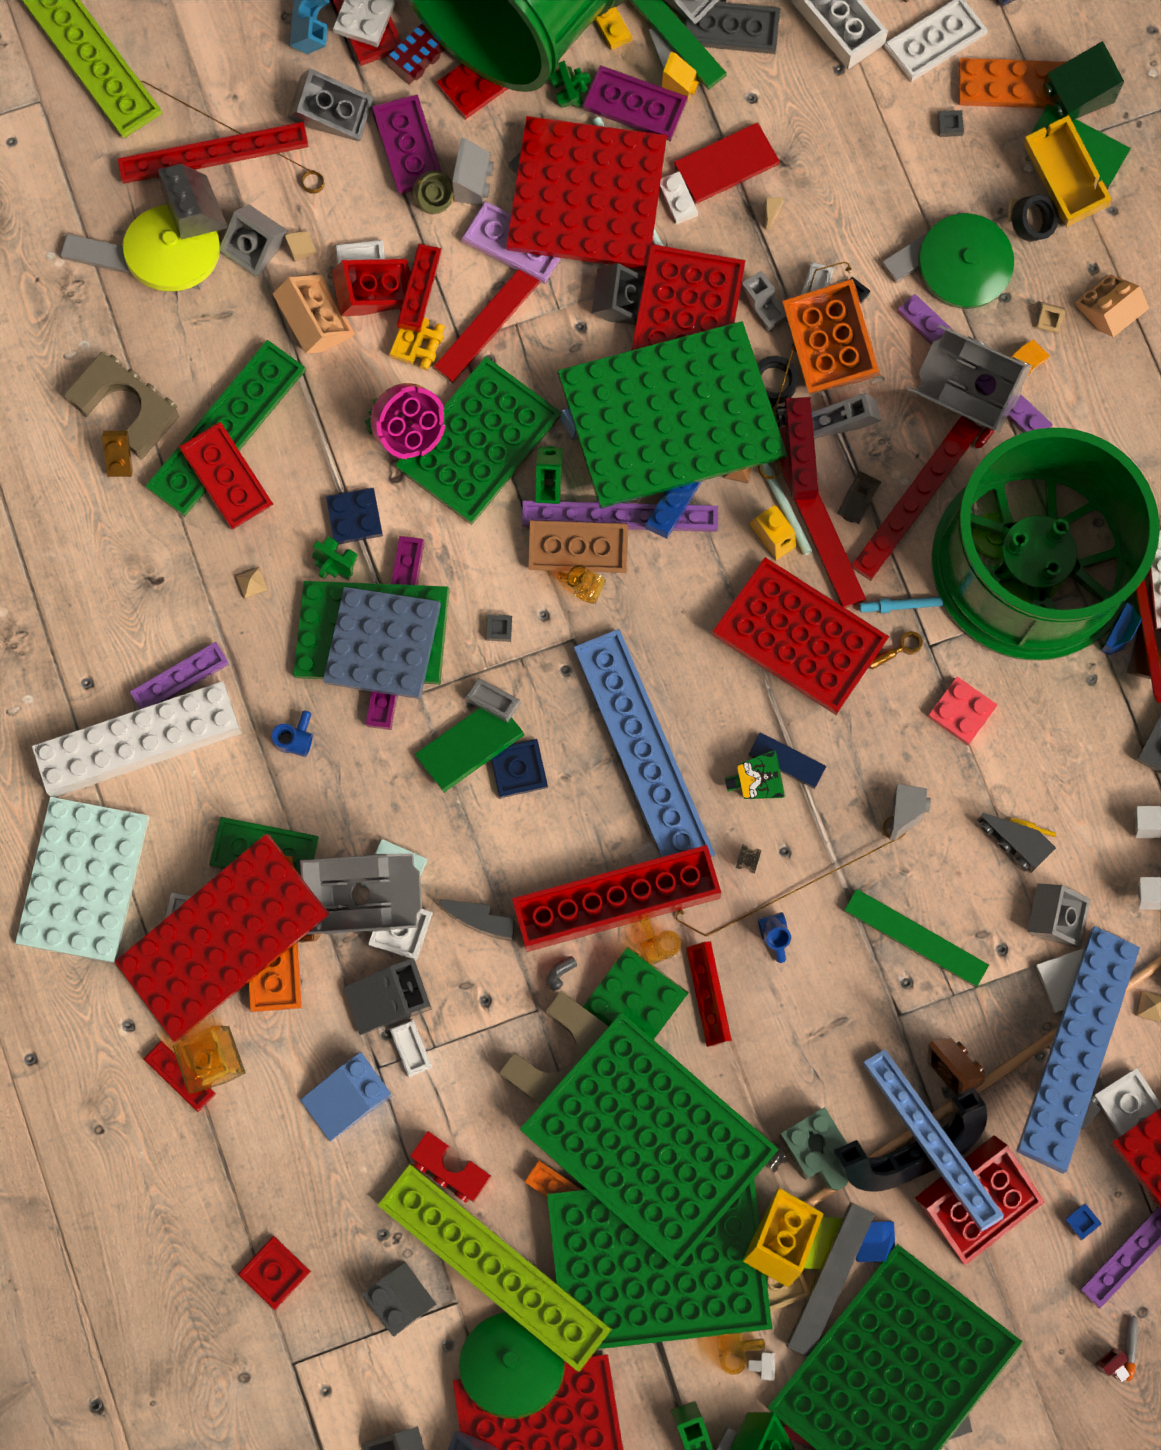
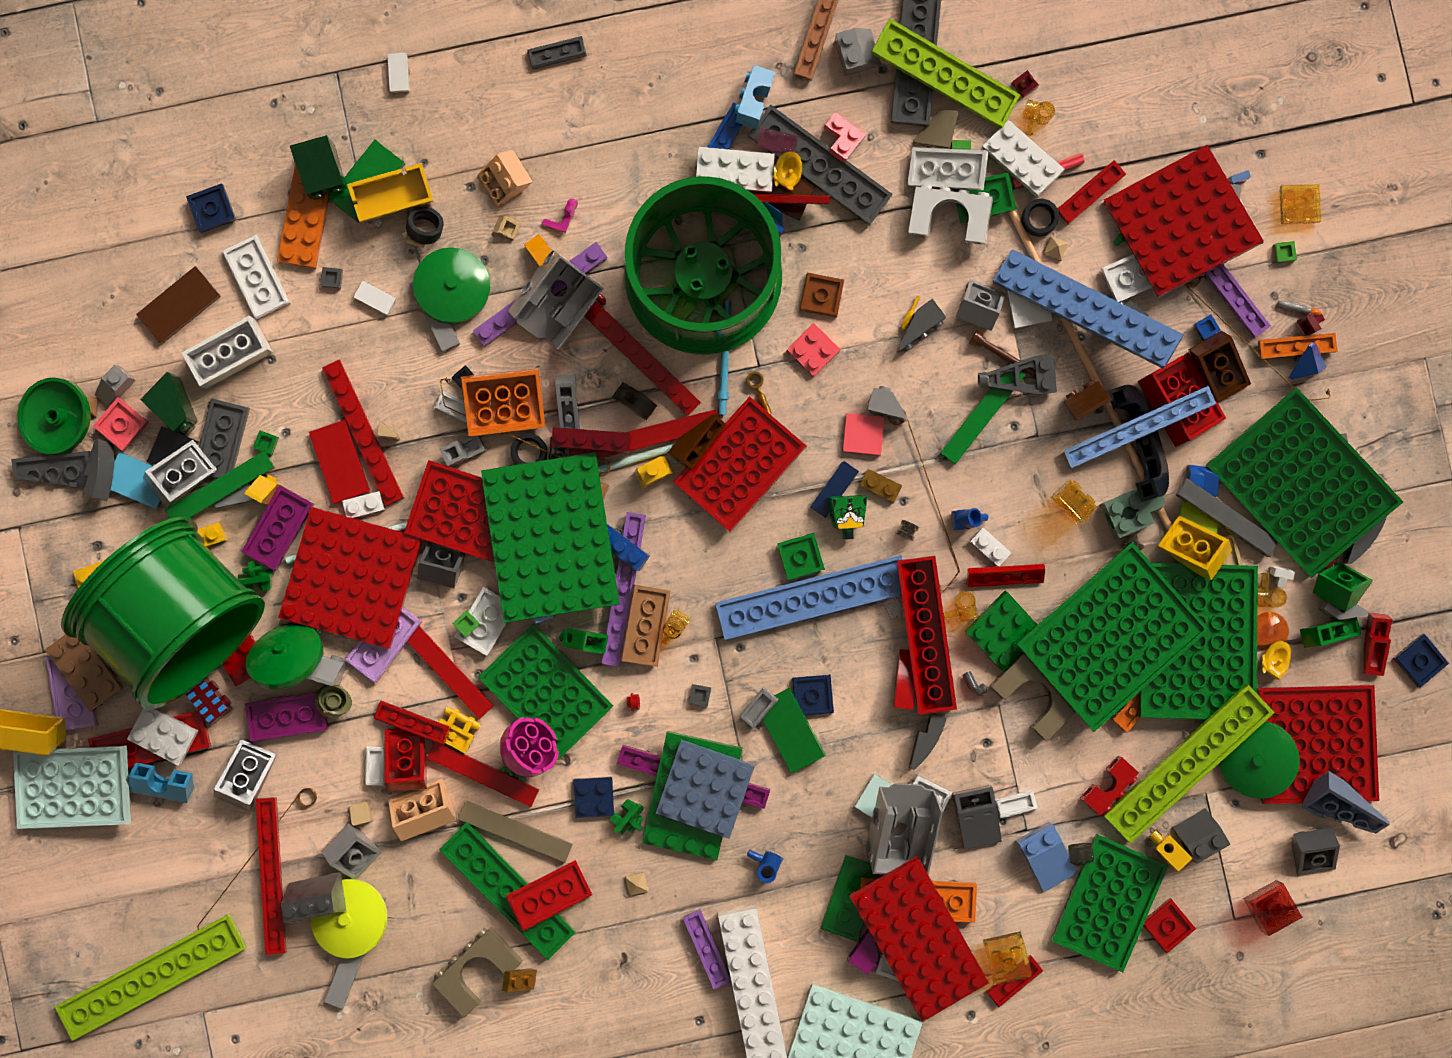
camera: 85 degrees left, 10 degrees up
none -> green dish [246,623,323,690]
none -> green tile [253,430,279,455]
none -> red plate [322,359,405,506]
none -> white tile [354,281,397,316]
none -> red tile [427,742,540,807]
none -> bright green tile [452,610,480,637]
none -> white plate [454,587,507,656]
none -> dark tan tile [458,801,573,862]
none -> dark pink piece [542,198,578,233]
none -> red plate [627,693,640,712]
none -> reddish brown slope [668,414,726,470]
none -> green plate [777,533,825,580]
none -> dark orange tile [800,272,844,318]
none -> coral tile [843,413,885,455]
none -> magenta slope [847,928,879,975]
none -> pearl gold plate [860,469,903,503]
none -> red slope [893,649,915,710]
none -> reddish brown piece [969,330,1035,378]
none -> white plate [970,527,1011,566]
none -> dark grey plate [978,354,1057,395]
none -> clear yellow slope [1051,480,1097,524]
none -> green plate [1051,834,1169,973]
none -> clear smoke slope [1068,842,1095,866]
none -> yellow torso [1149,829,1193,872]
none -> pearl gold piece [1184,276,1331,401]
none -> reddish brown slope [1188,330,1251,403]
none -> clear red brick [1243,880,1303,936]
none -> clear orange dish [1257,612,1289,650]
none -> orange plate [1258,333,1338,360]
none -> yellow hat [1261,641,1291,680]
none -> blue slope [1289,342,1327,380]

